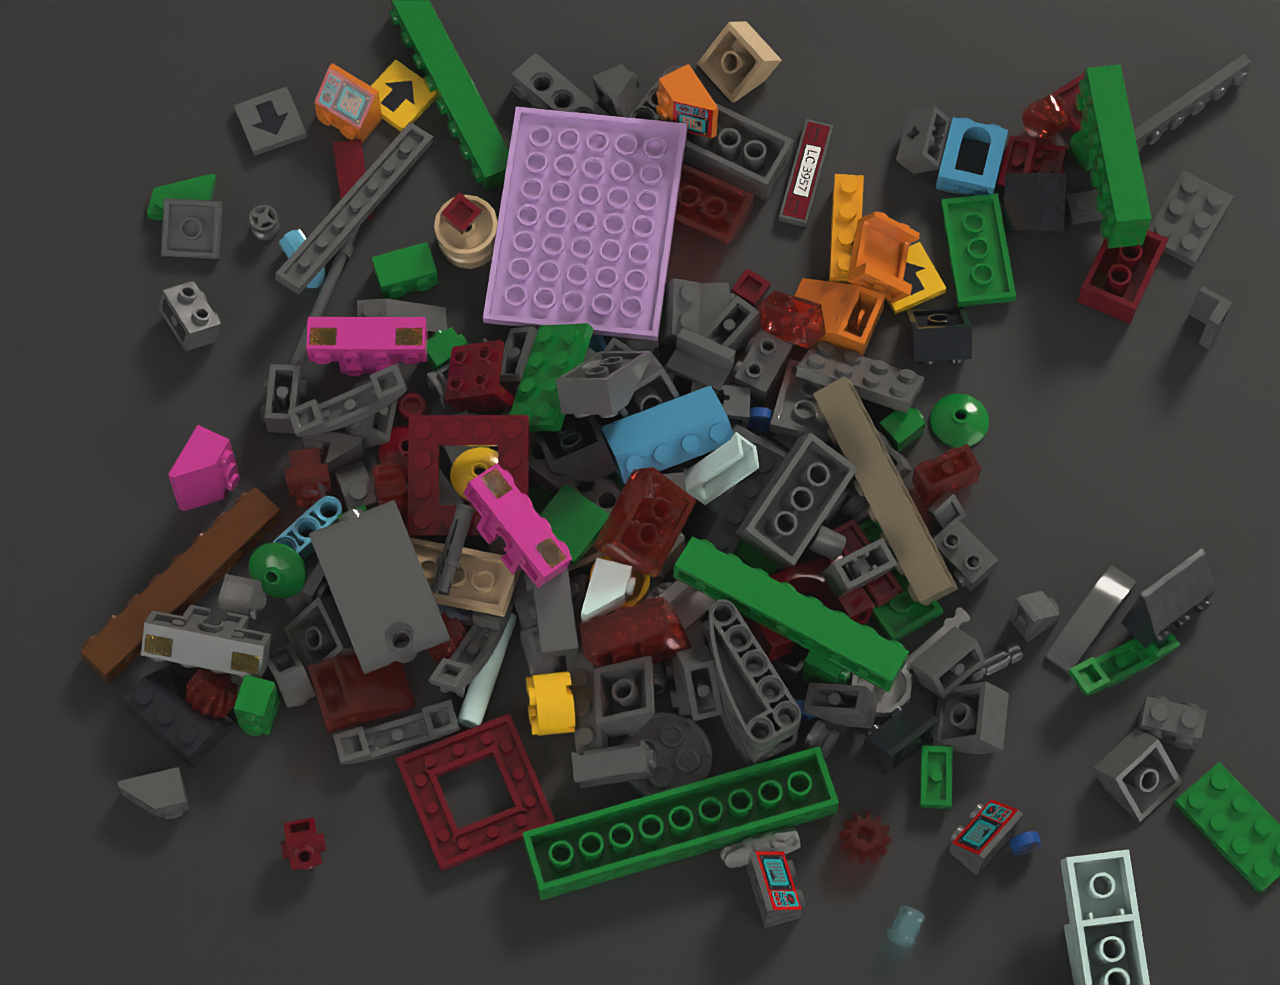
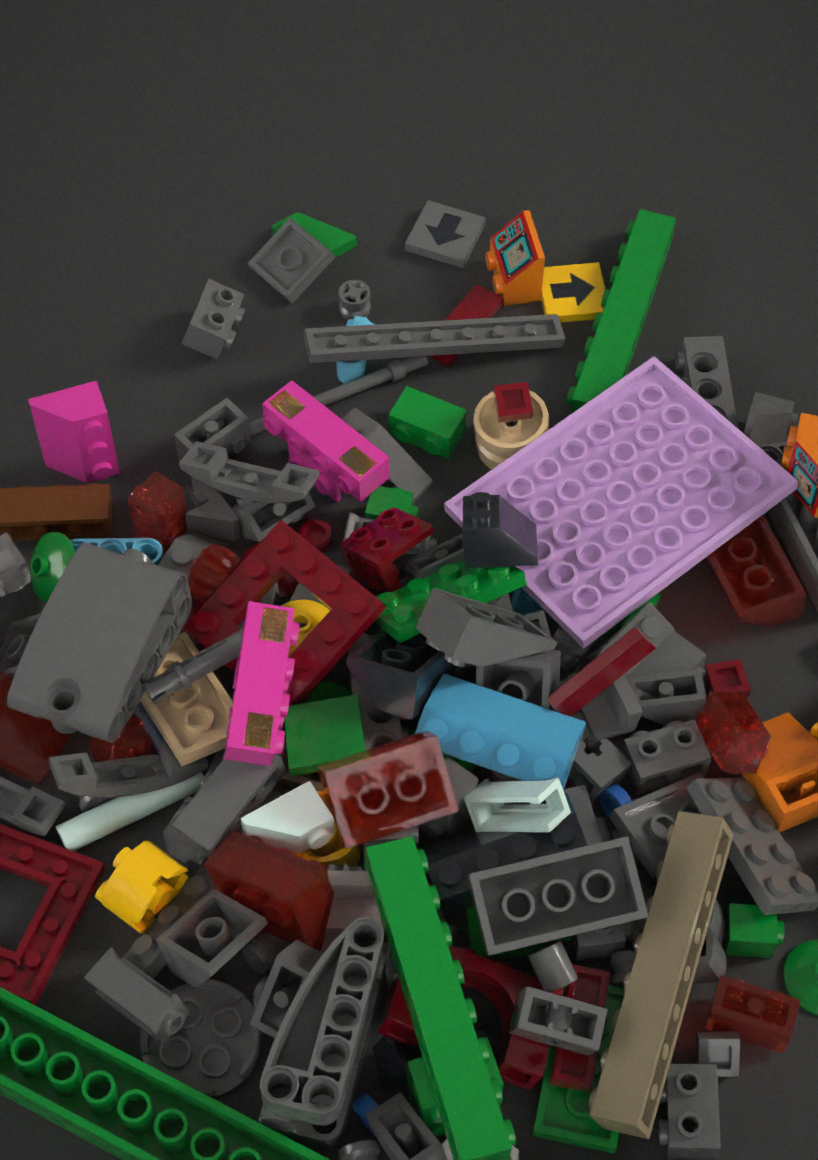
camera: 45 degrees right, 10 degrees down
none -> black slope [462,492,538,568]
none -> dark red tile [547,627,656,717]

